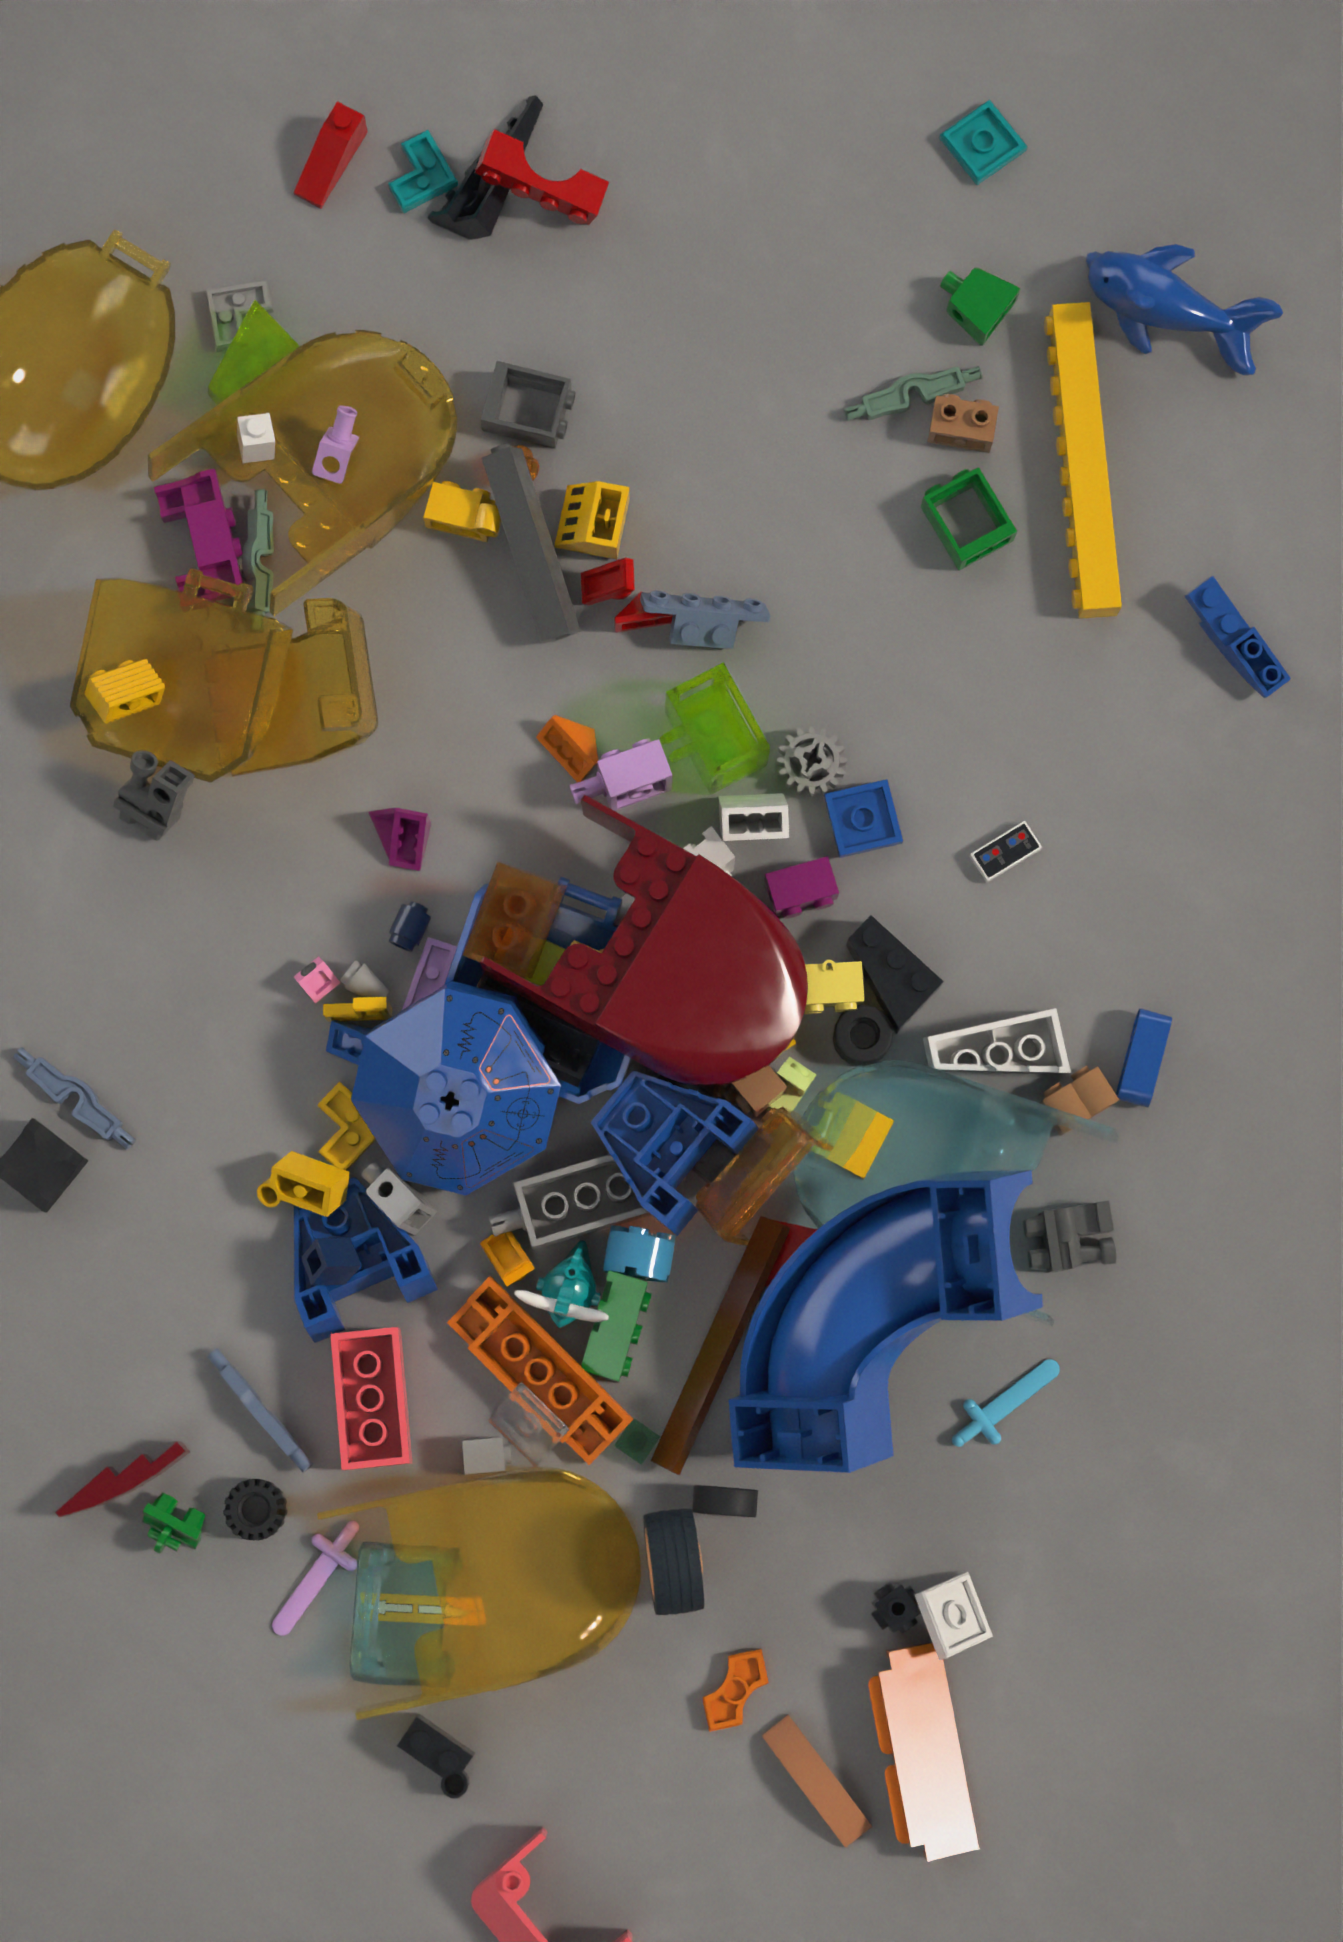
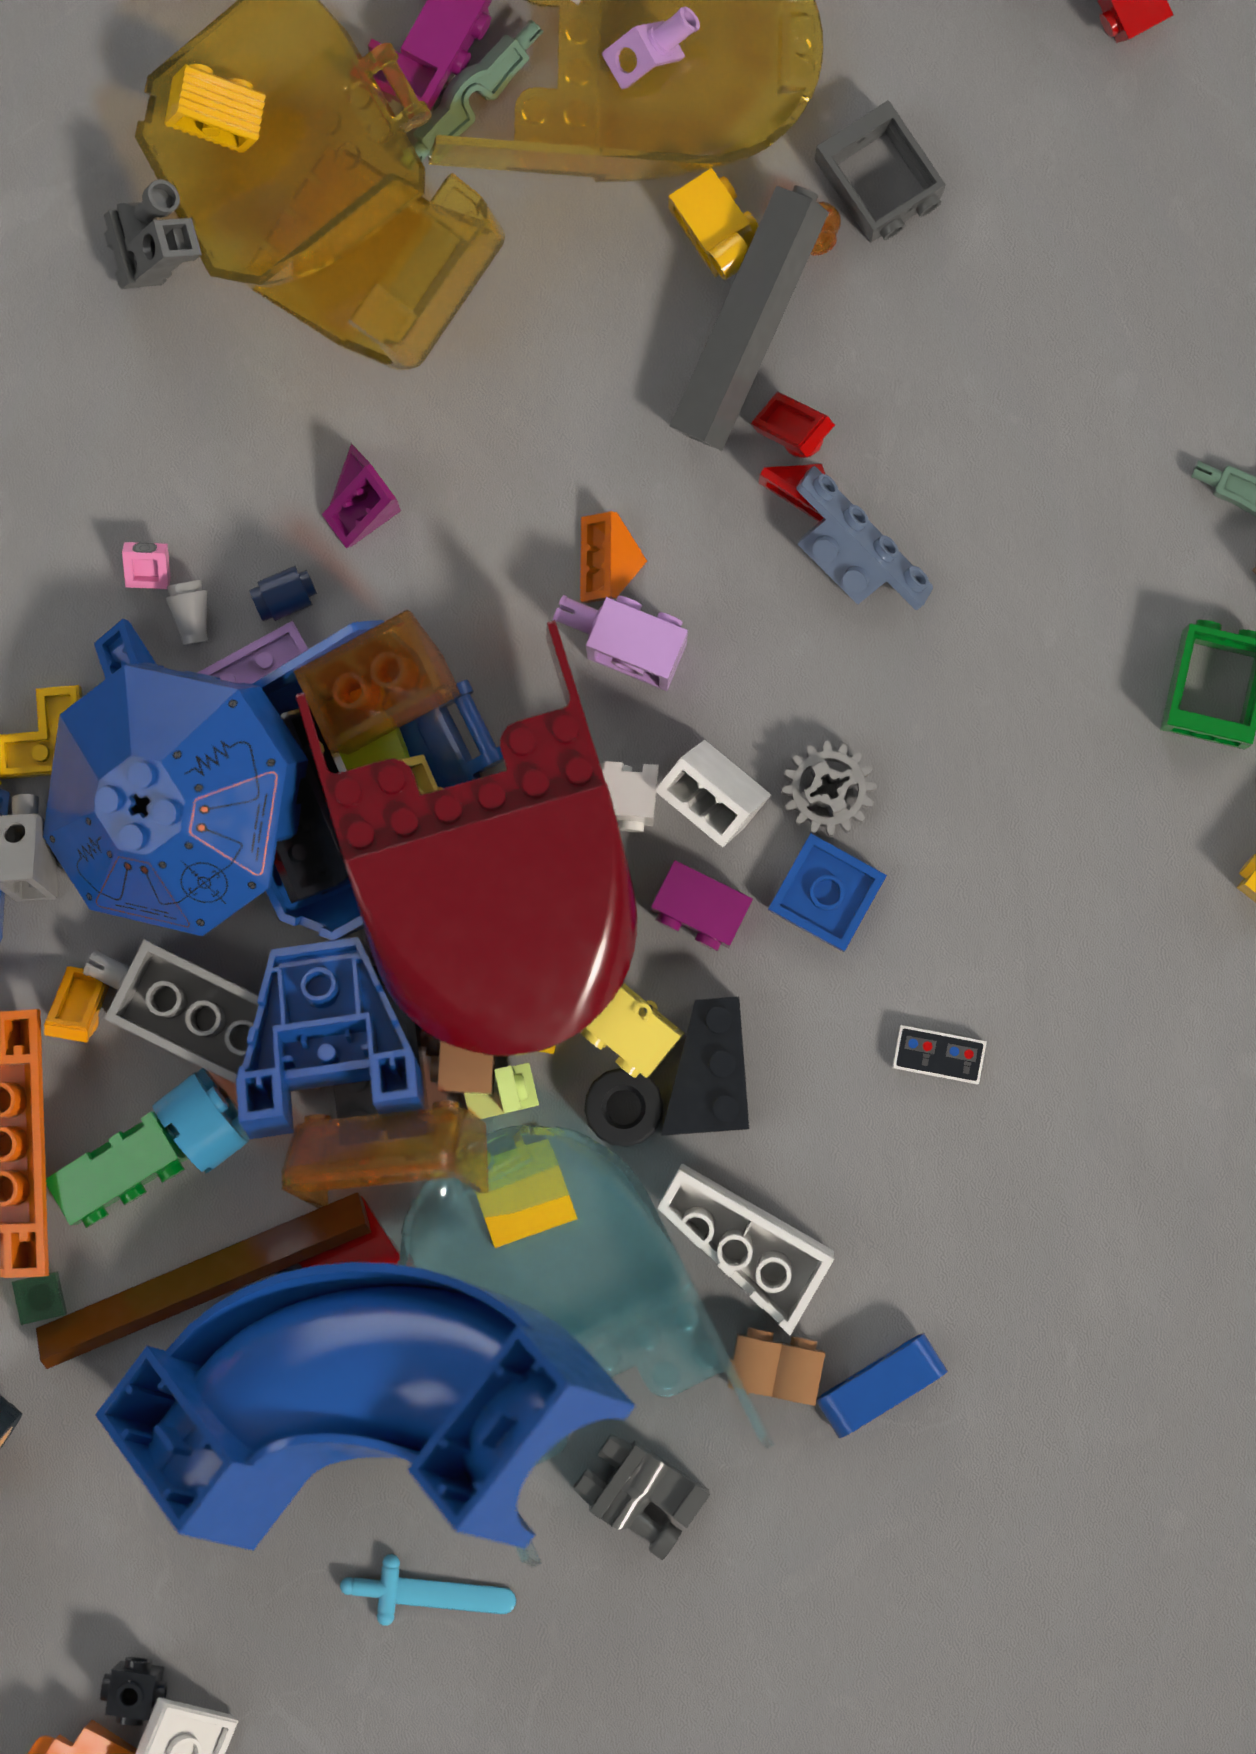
camera: 50 degrees right, 5 degrees up
yellow tile [323,997,392,1022] -> none
teal helmet [514,1240,609,1328] -> none
yellow slope [554,481,630,560] -> none
clear neon green piece [659,662,770,795] -> none
black tyre [692,1485,758,1517] -> none

